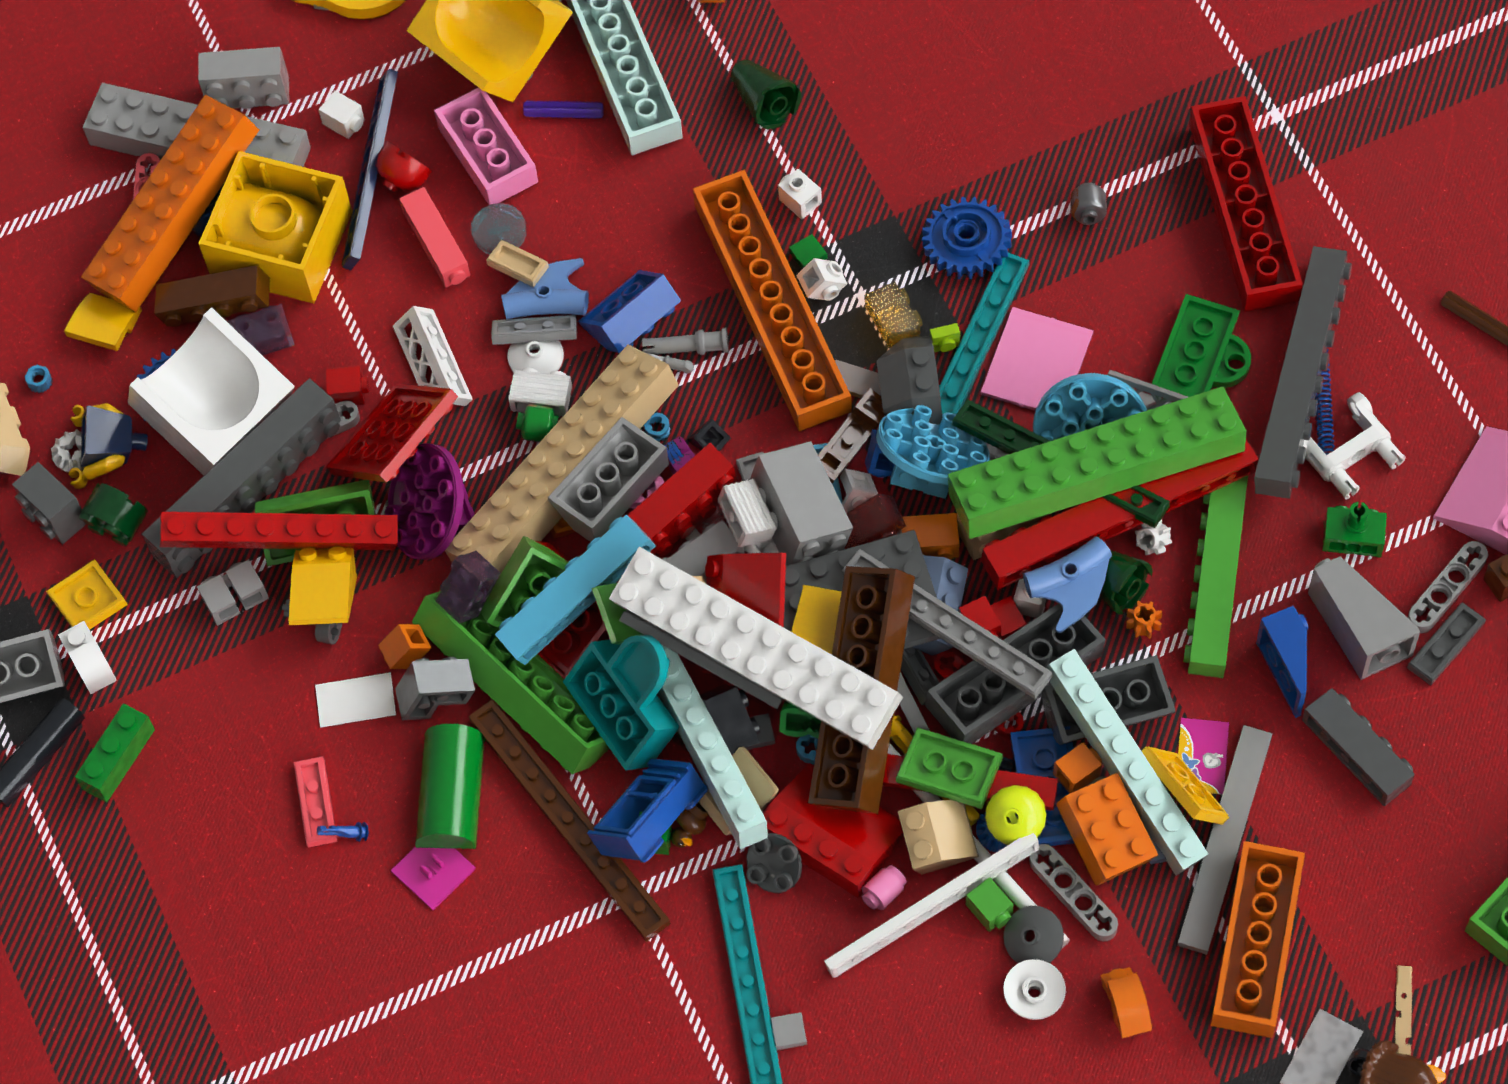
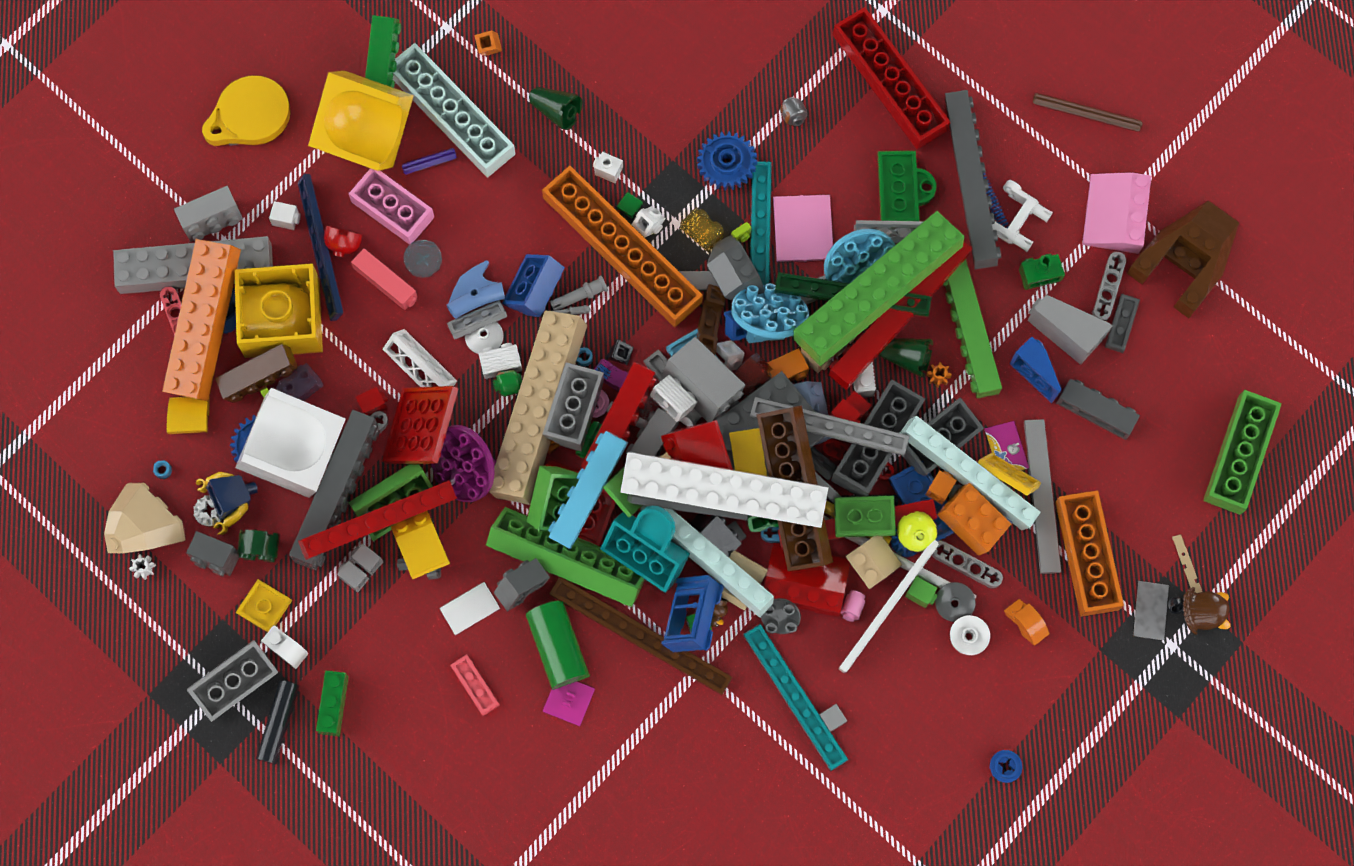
camera: 30 degrees left, 10 degrees up
blue piece [317,822,369,842] -> none
orange brick [378,624,431,669] -> none
clear purple brick [436,551,500,624] -> none
tan tile [486,240,549,287] -> none
medium blue pin [1023,536,1112,633] -> none
white gear [1135,519,1172,555] -> none

